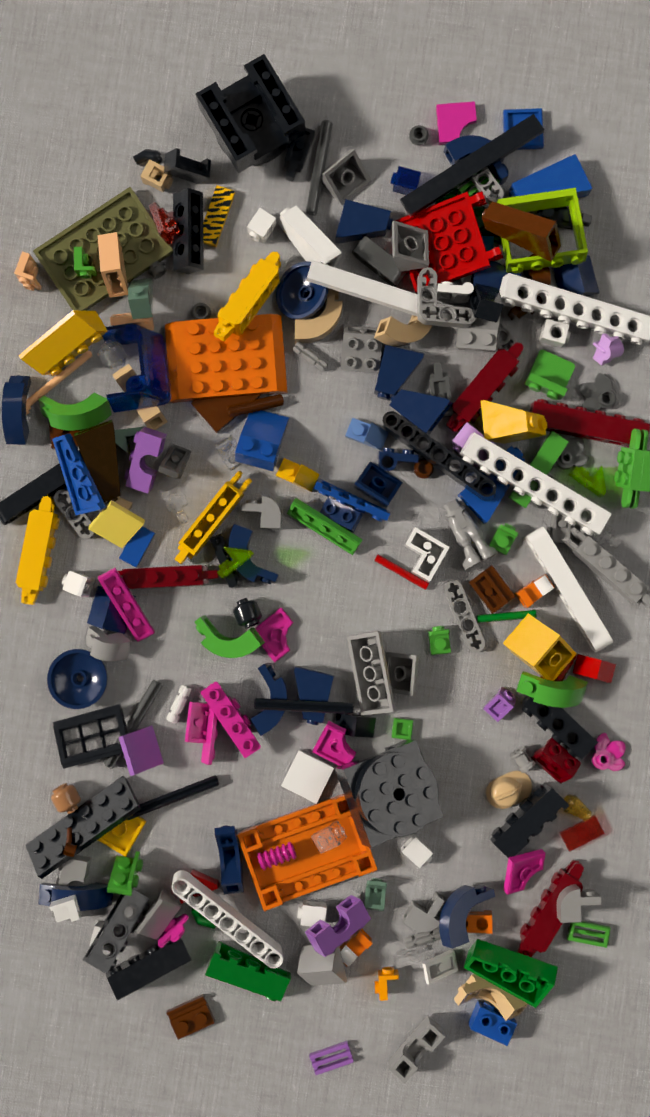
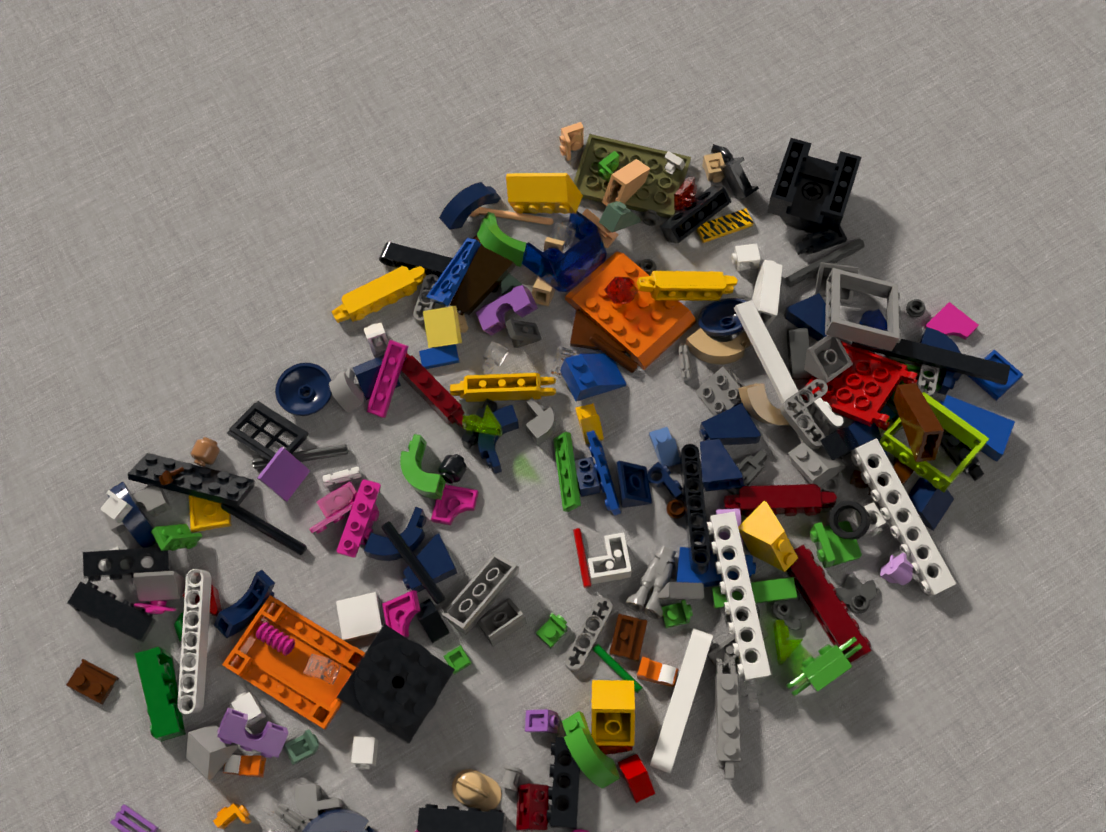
camera: 55 degrees right, 20 degrees down
none -> clear red brick [604,277,638,304]
none -> light grey slope [658,582,704,600]
none -> white tile [665,151,685,175]
none -> light grey window [825,268,901,351]
none -> black tyre [829,500,870,540]

